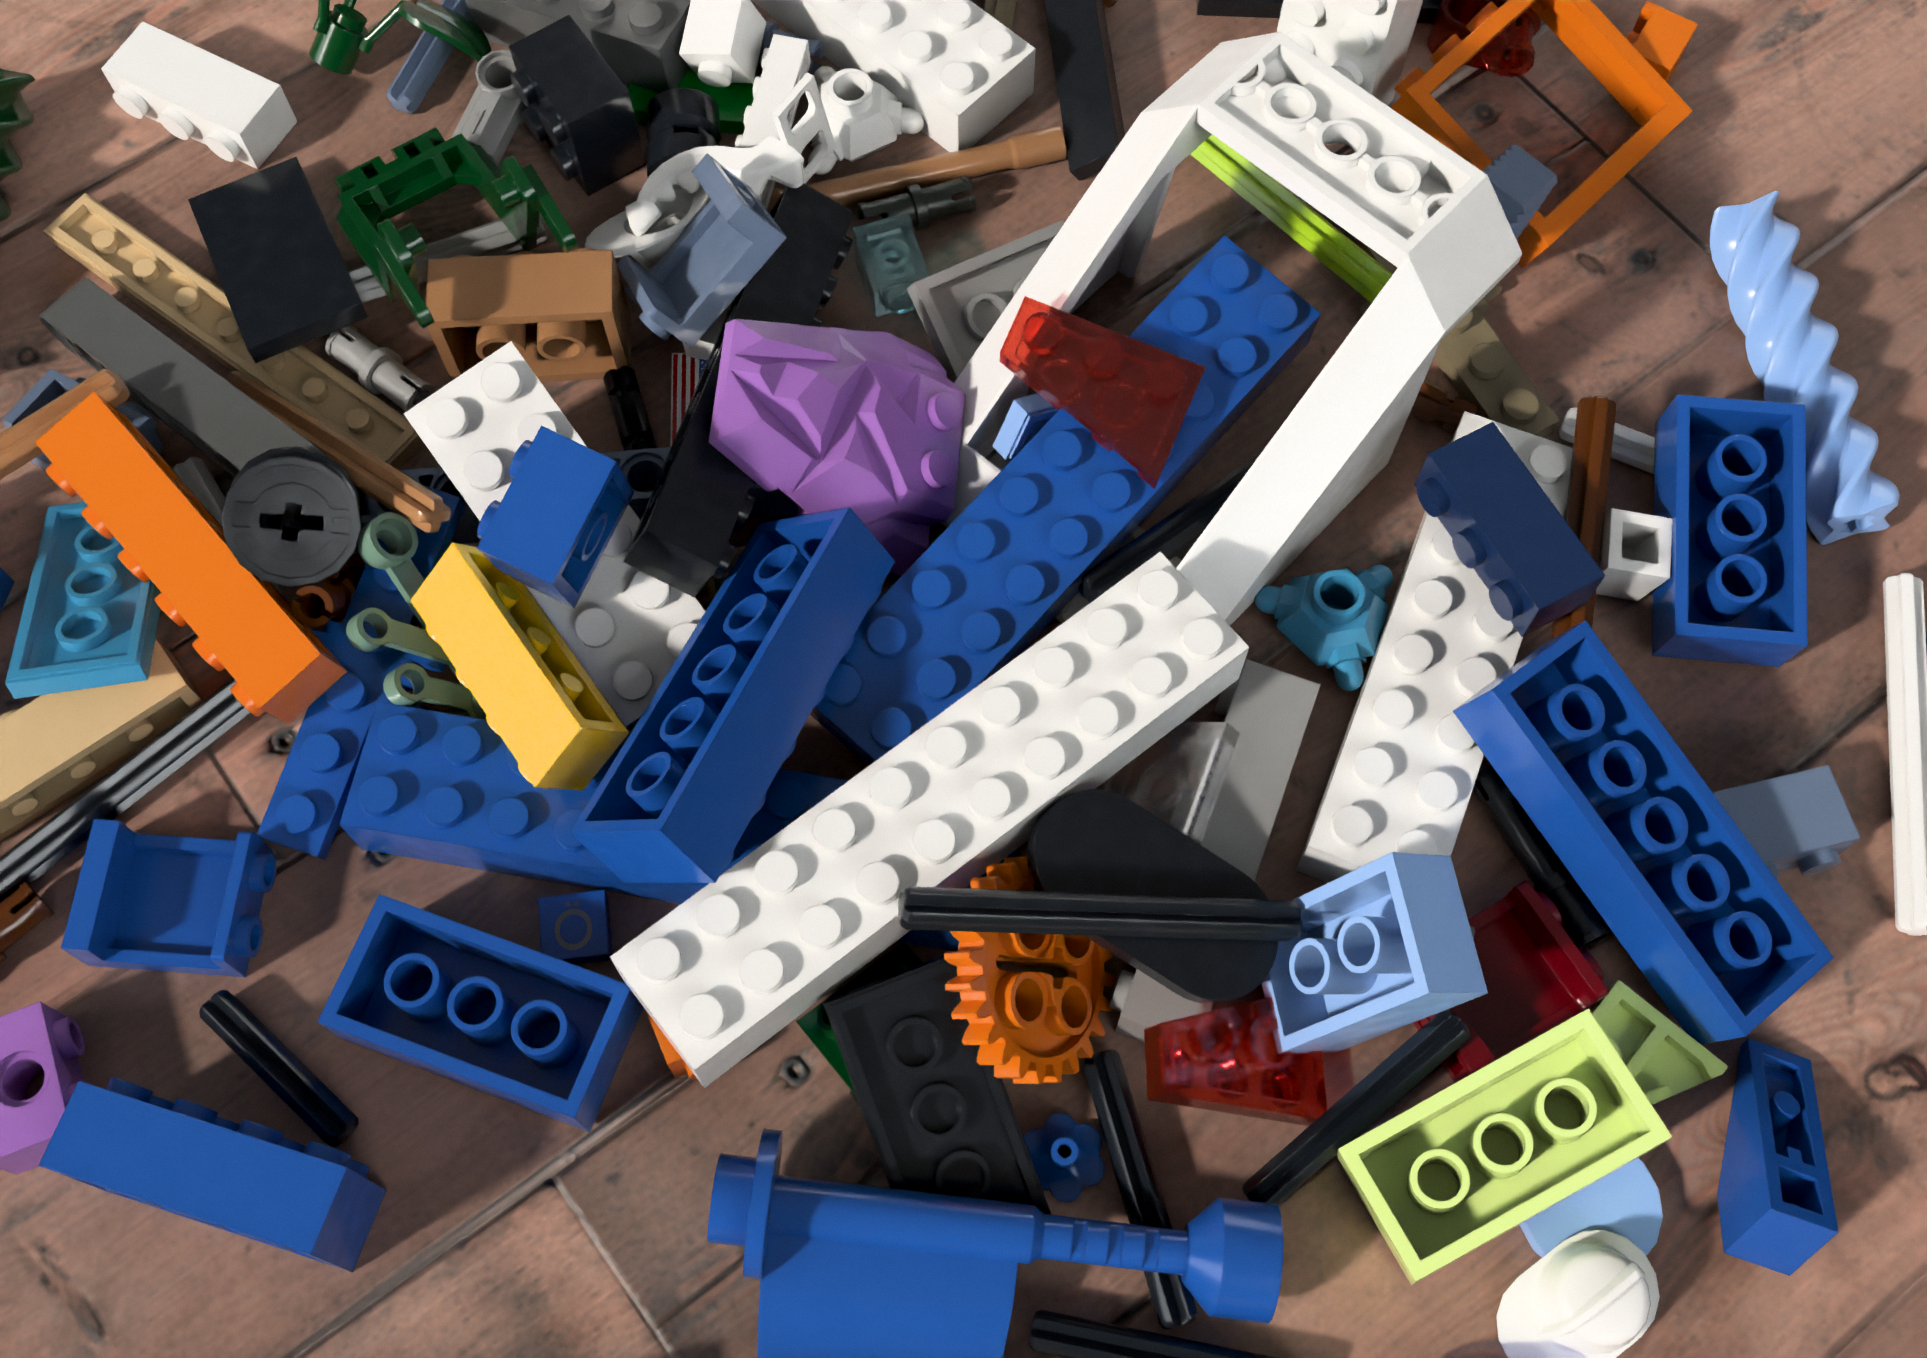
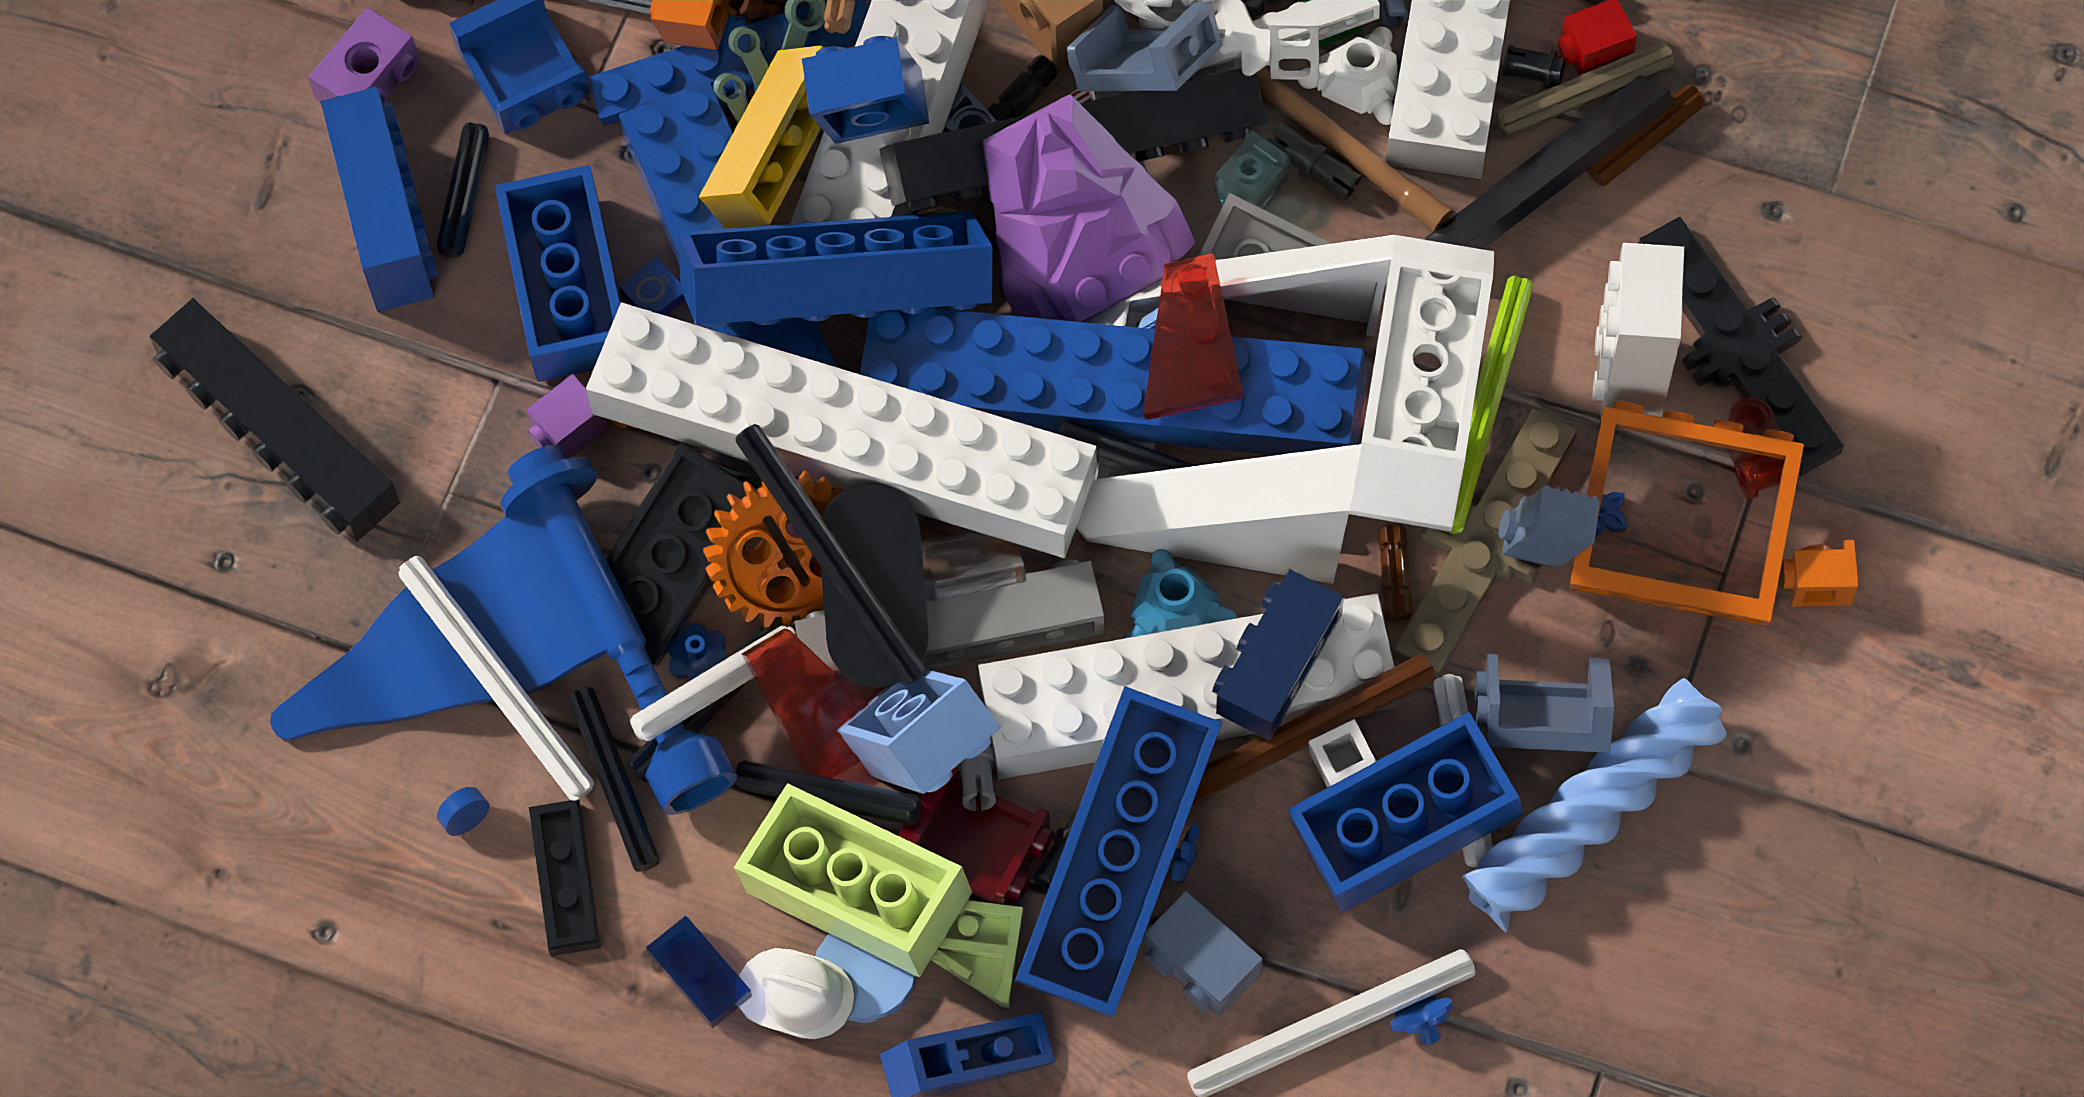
camera: 60 degrees right, 0 degrees up
none -> medium lavender brick [526,374,609,458]
none -> white axle [630,626,799,741]
none -> sand blue panel [1475,654,1614,753]

